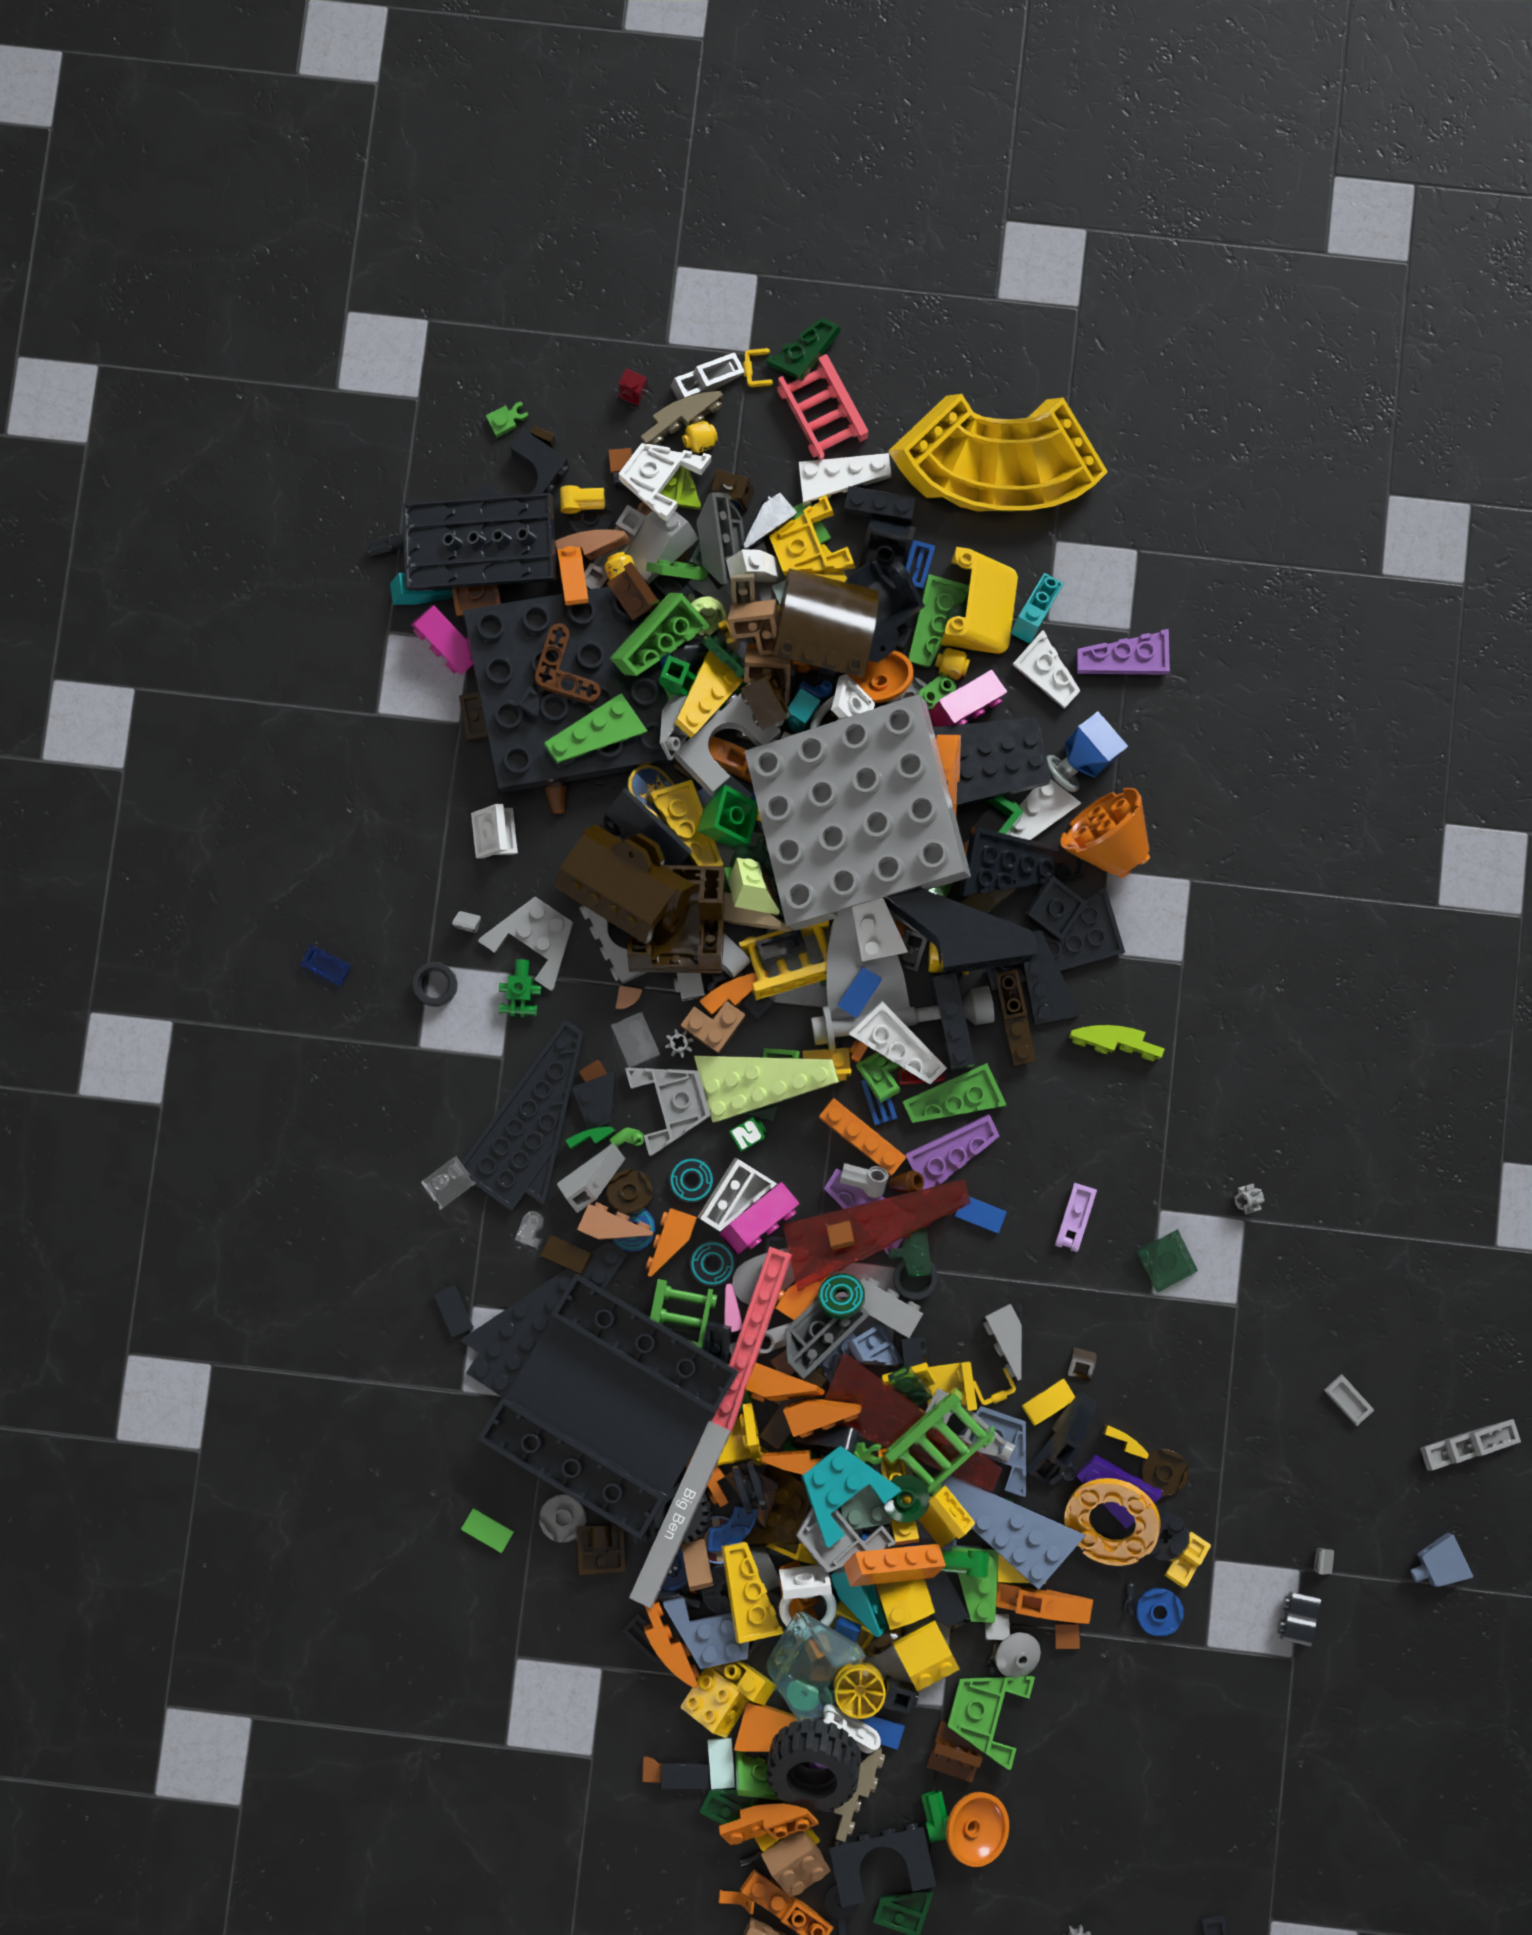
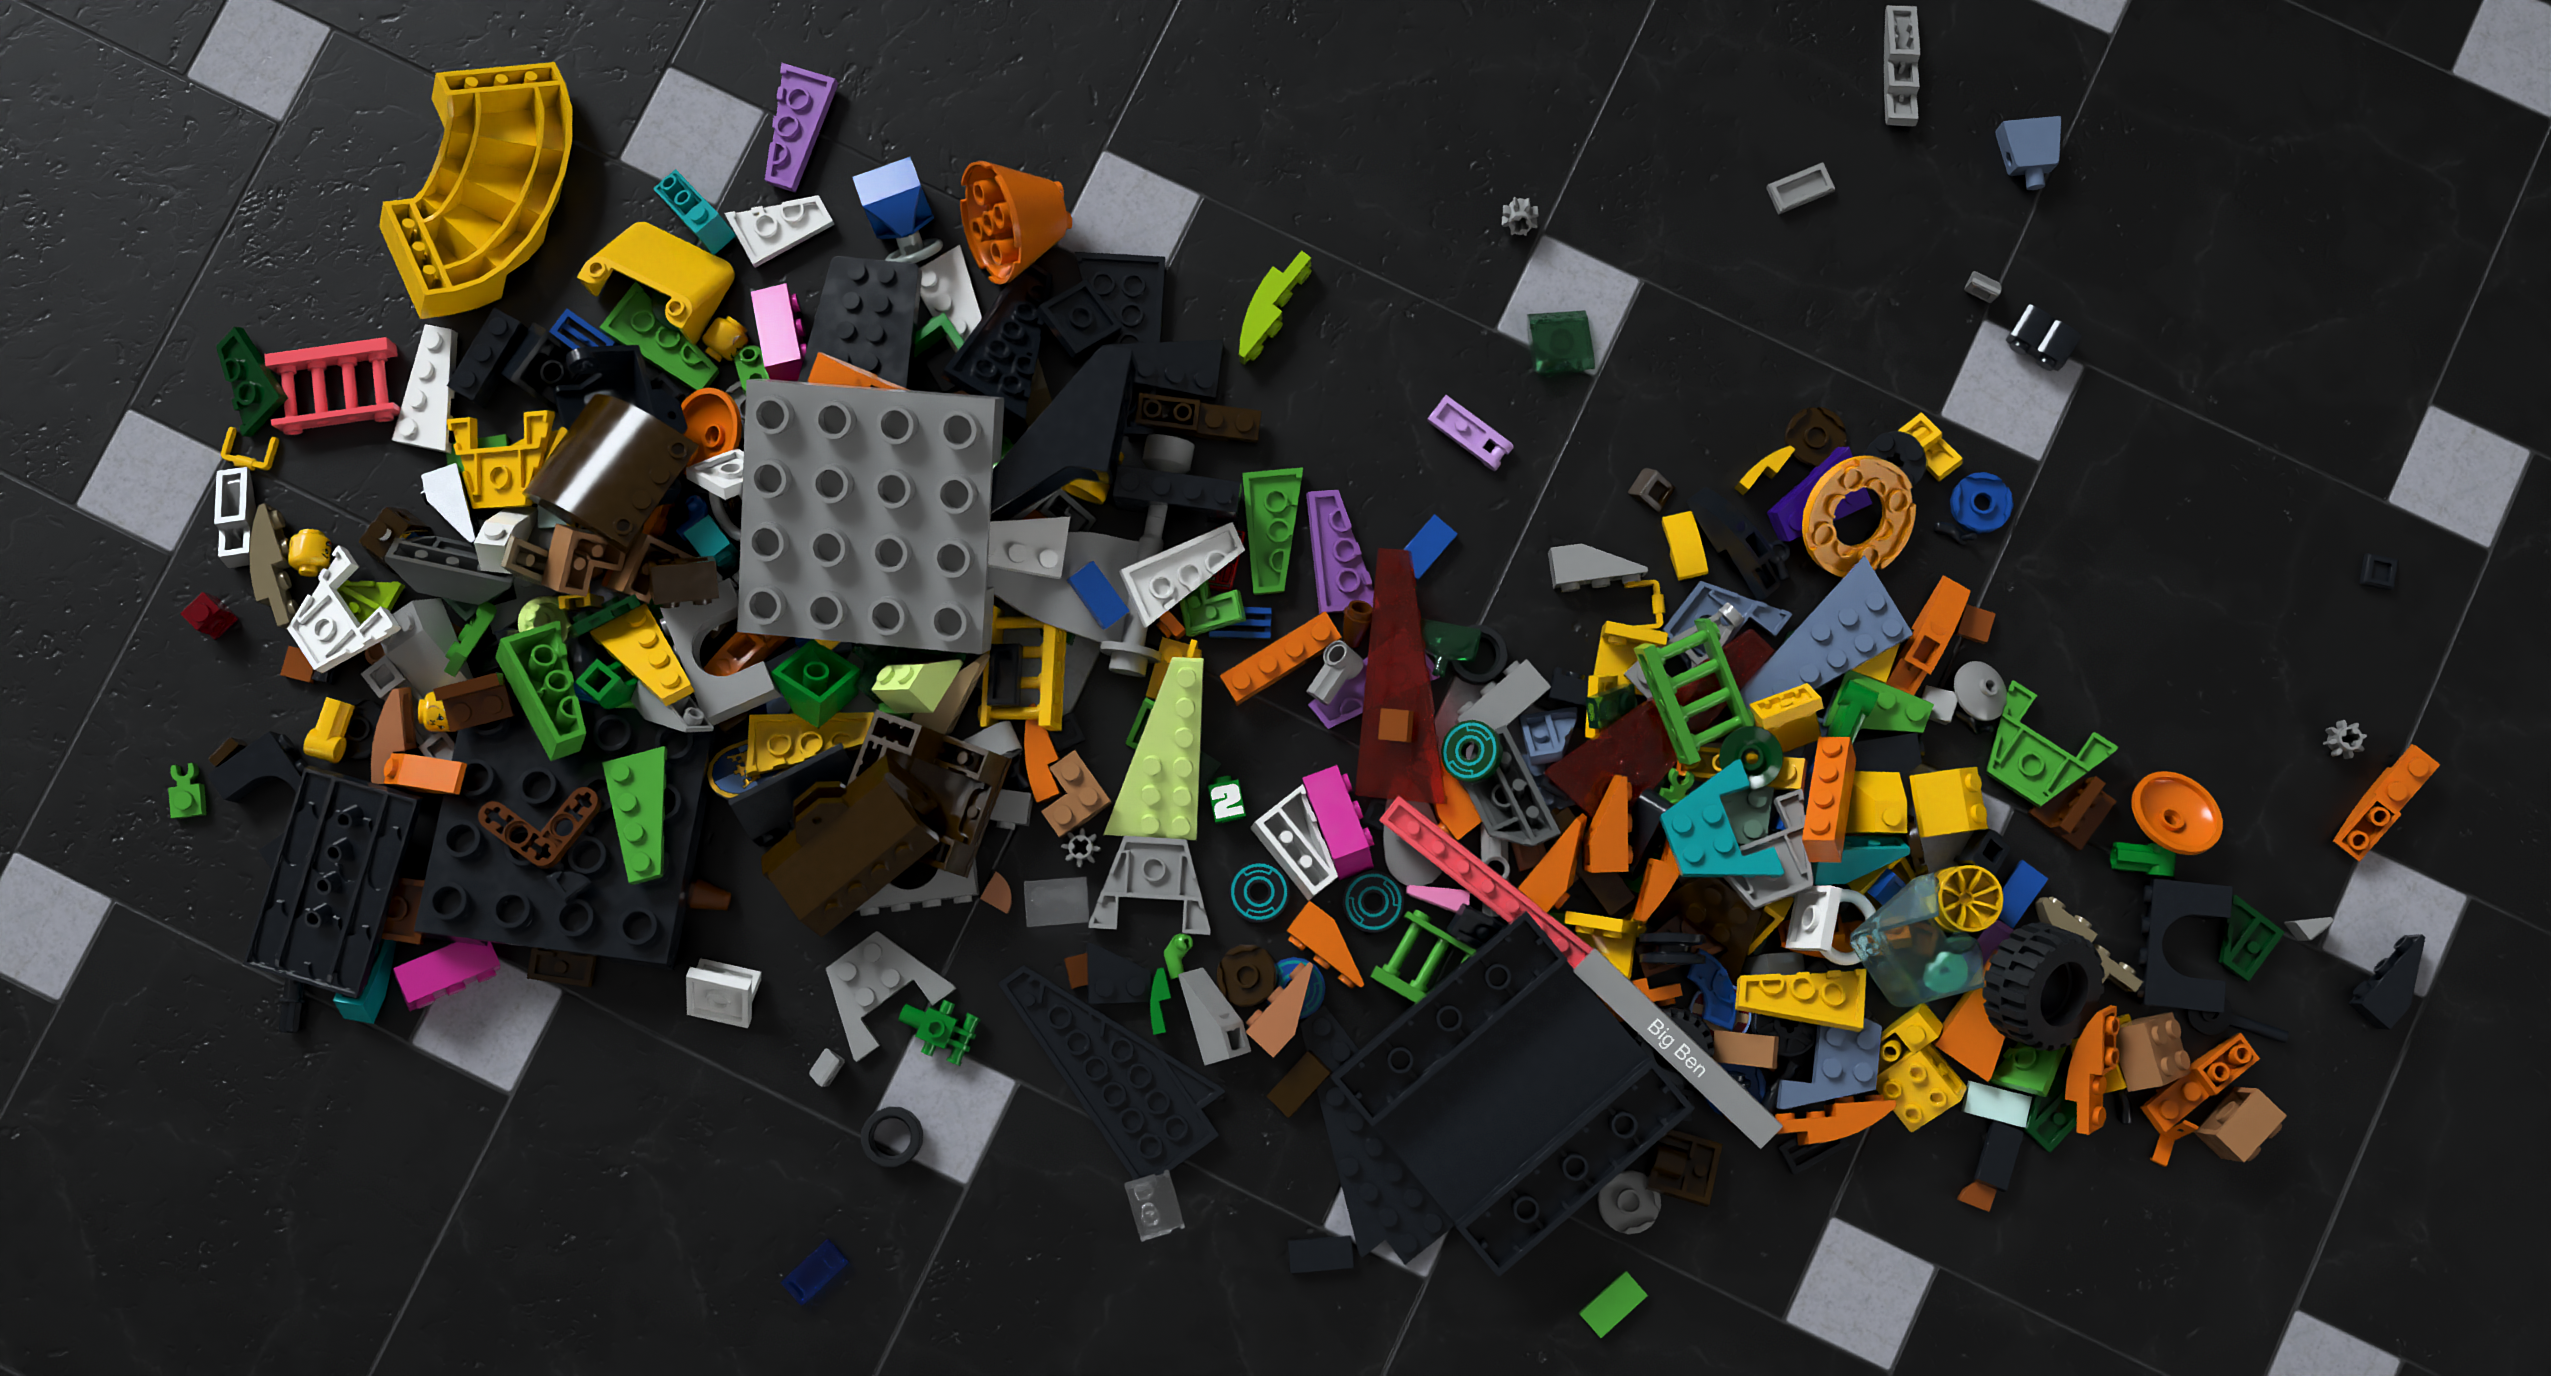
camera: 75 degrees left, 0 degrees up
clear leg [515,1211,545,1248] -> none
white plate [823,1705,881,1754] -> none

